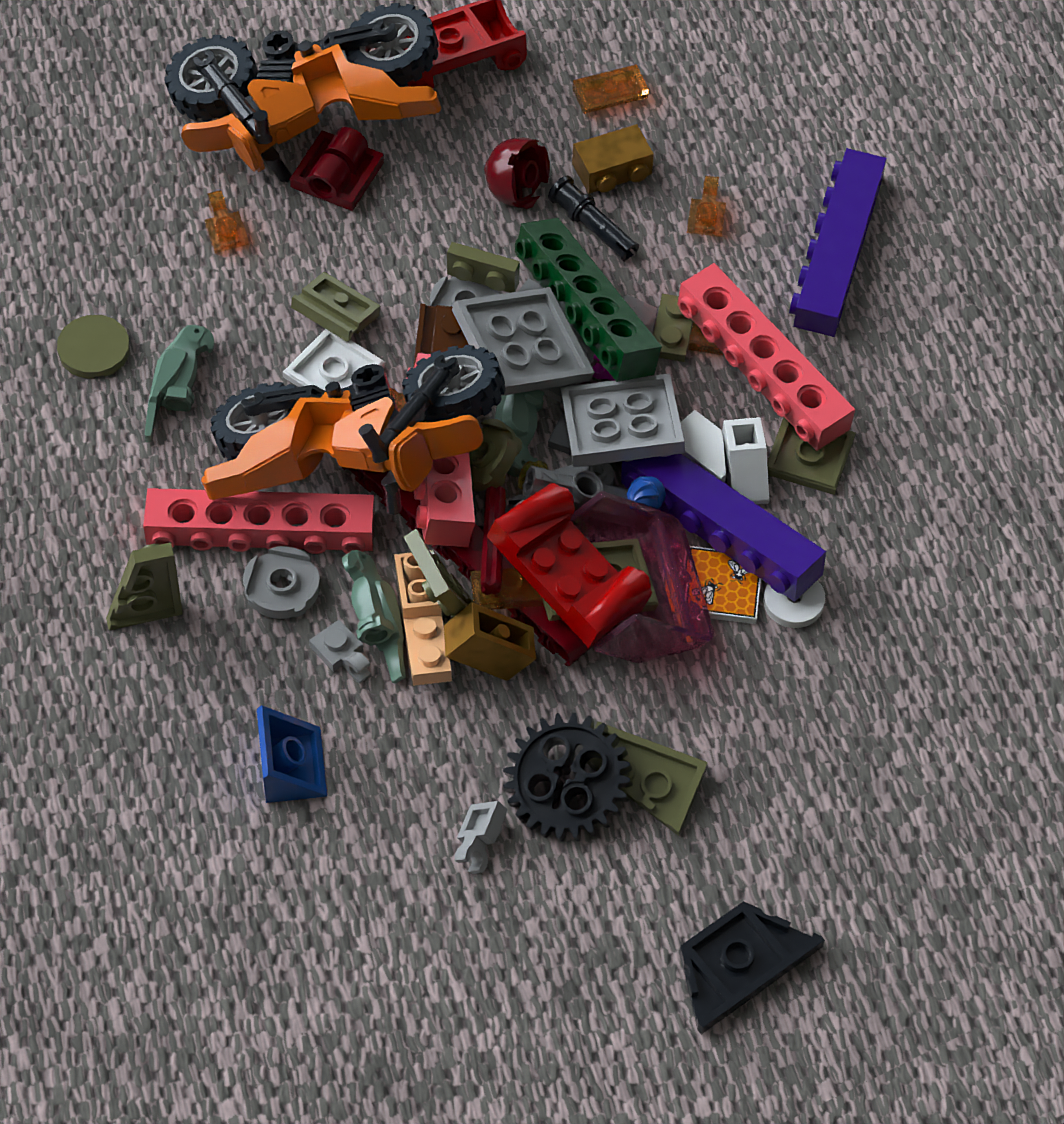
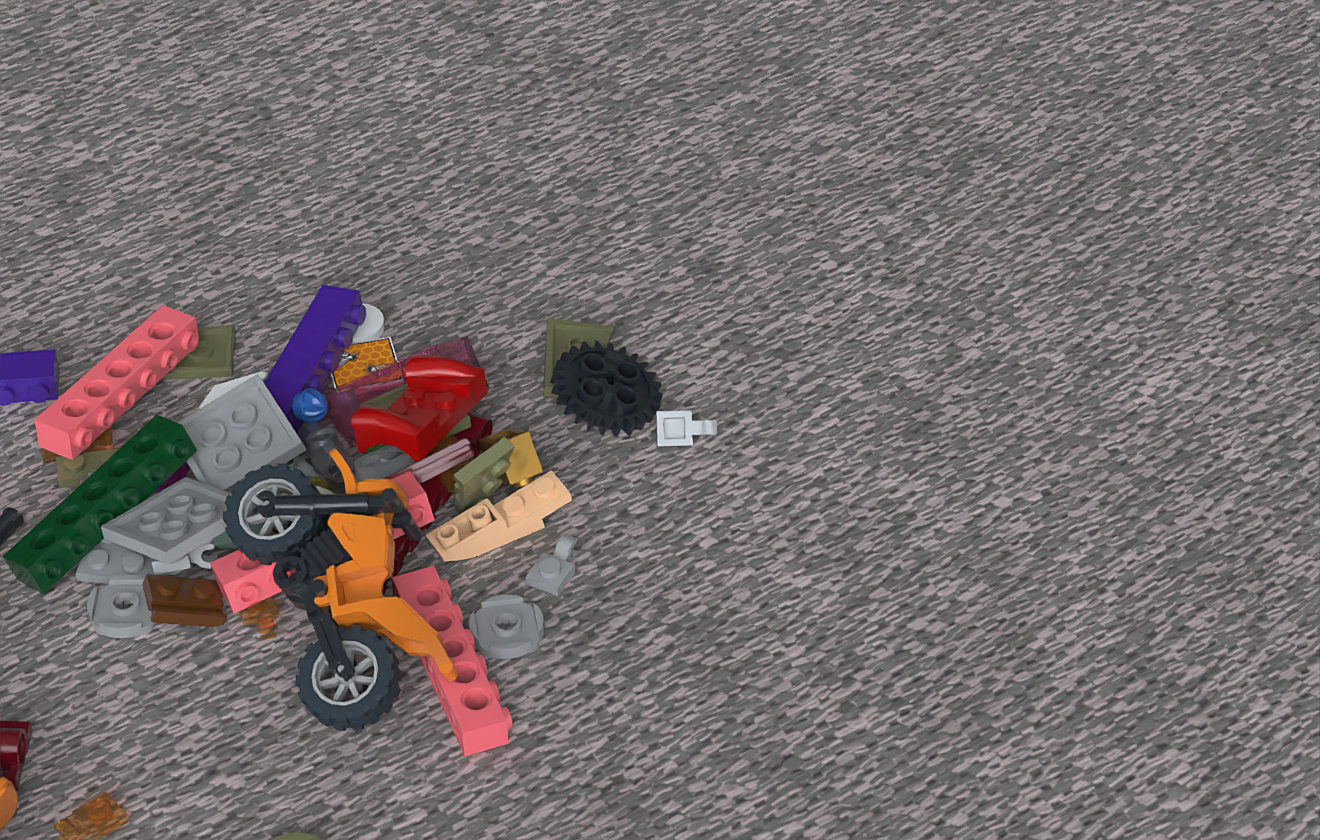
camera: 110 degrees left, 15 degrees down
olive wing [106,542,183,631] -> none
sand green animal [145,325,215,442] -> none
blue slope [257,706,327,803] -> none
white tile [282,329,385,390] -> none
olive plate [291,272,381,342] -> none
sand green animal [342,550,406,684] -> none
olive plate [447,242,520,293] -> none
black wing [679,901,825,1035] -> none
white slope [722,417,769,505] -> none

